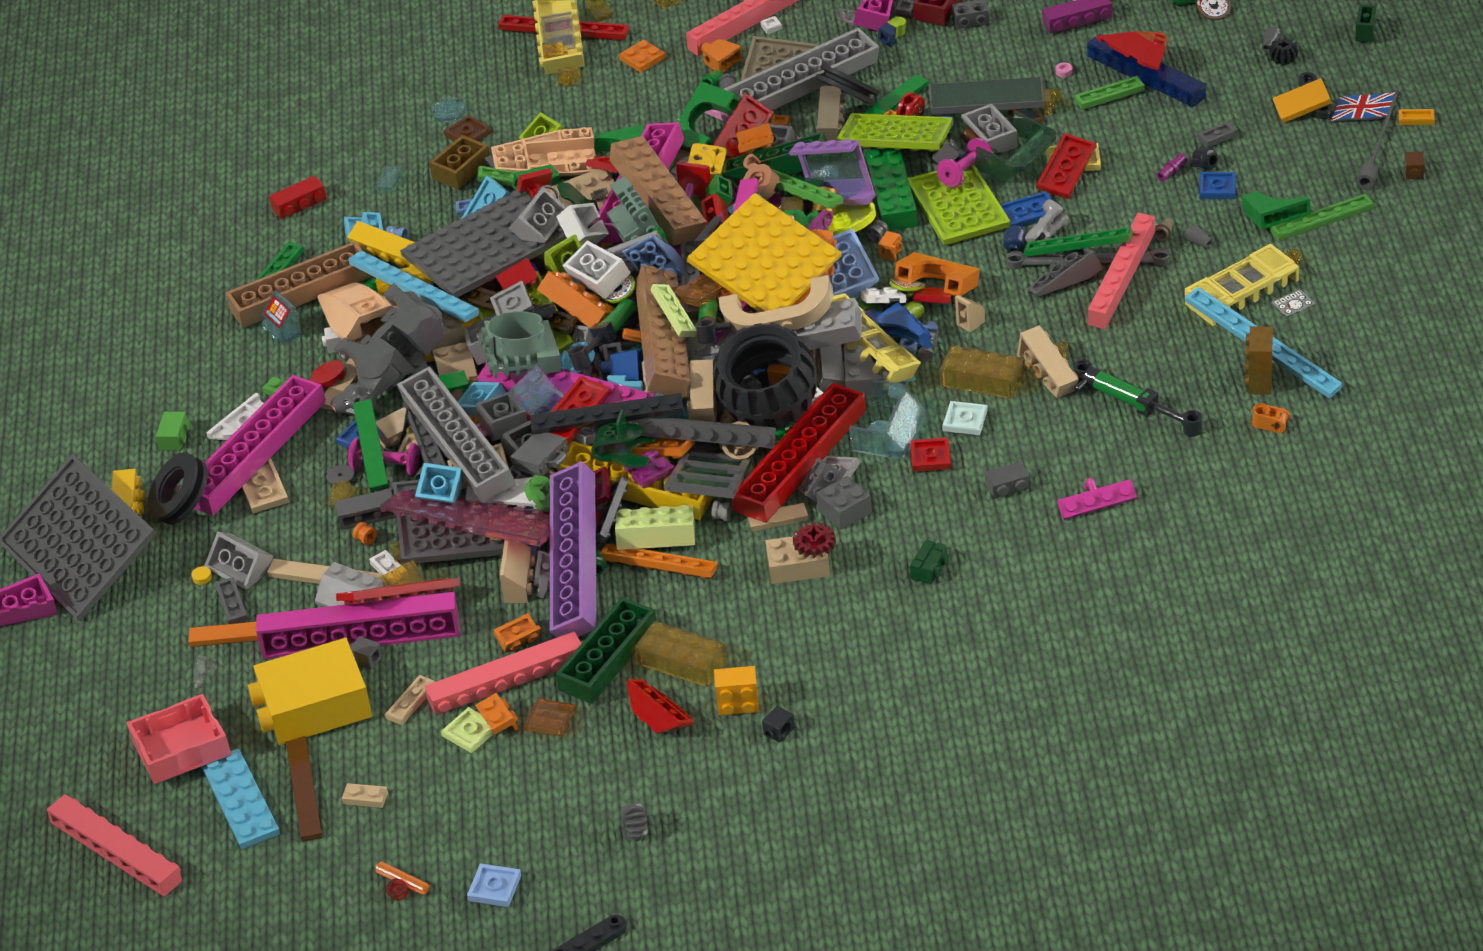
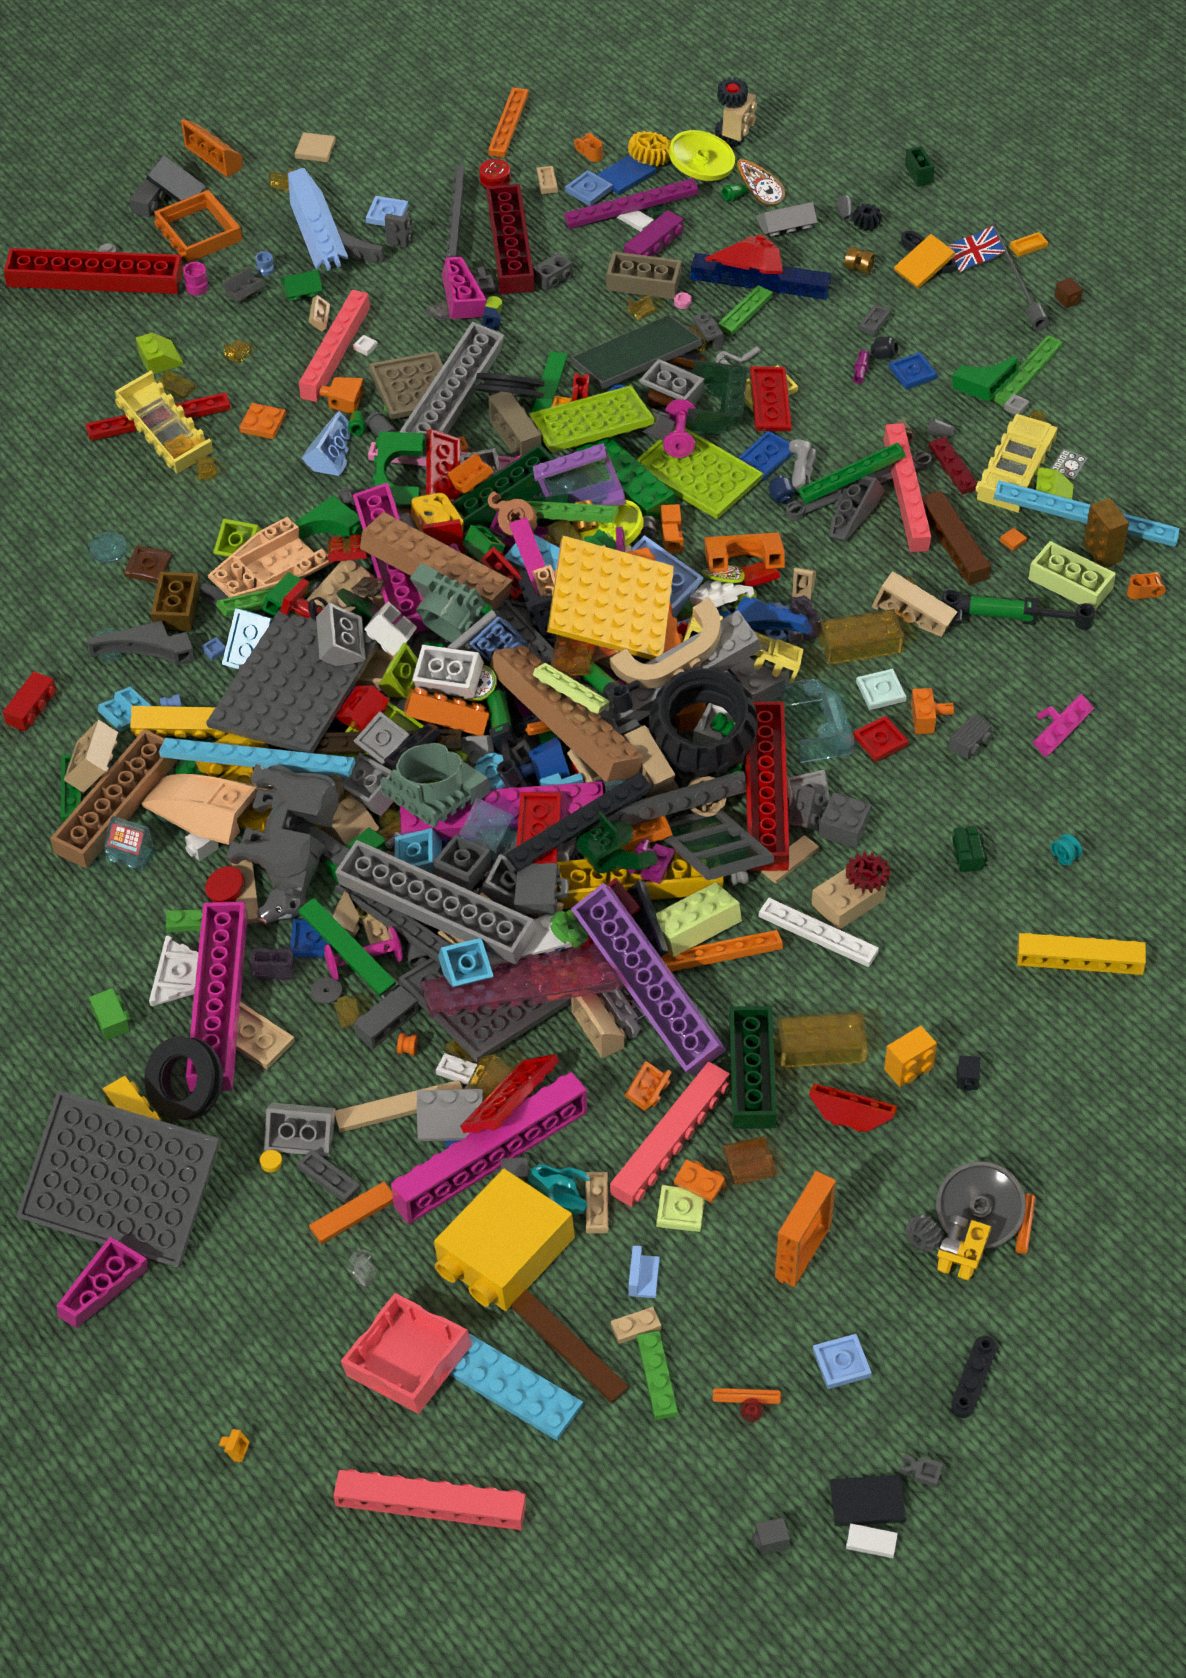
camera: 35 degrees left, 10 degrees up
none -> tan brick [64,720,118,793]
none -> dark grey arch [87,620,194,666]
none -> light orange tile [219,1429,250,1462]
none -> clear purple brick [250,948,295,980]
none -> light blue wedge [302,411,350,476]
none -> teal hair [527,1164,591,1215]
none -> dark tan brick [606,251,681,299]
none -> clear yellow bracket [626,294,656,320]
none -> light blue panel [629,1246,660,1298]
none -> bright green plate [637,1331,678,1420]
none -> orange brick [661,504,681,531]
none -> dark grey bracket [693,312,725,351]
none -> light grey piece [716,346,760,379]
none -> light grey slope [756,202,817,237]
none -> white plate [759,898,879,967]
none -> orange window [775,1171,836,1287]
none -> clear purple brick [791,595,820,641]
none -> pearl gold wheel [844,246,875,275]
none -> orange brick [911,688,954,734]
none -> reddish brown brick [921,491,992,586]
none -> dark red plate [929,437,977,495]
none -> dark grey dish [936,1161,1026,1250]
none -> yellow hips [937,1214,992,1281]
none -> orange tile [1000,528,1027,551]
none -> light grey plate [1004,394,1029,415]
none -> orange axle [1015,1193,1035,1254]
none -> yellow brick [1017,933,1146,975]
none -> yellowish green brick [1028,541,1116,610]
none -> lime slope [1036,467,1074,500]
none -> teal wheel [1050,833,1083,866]

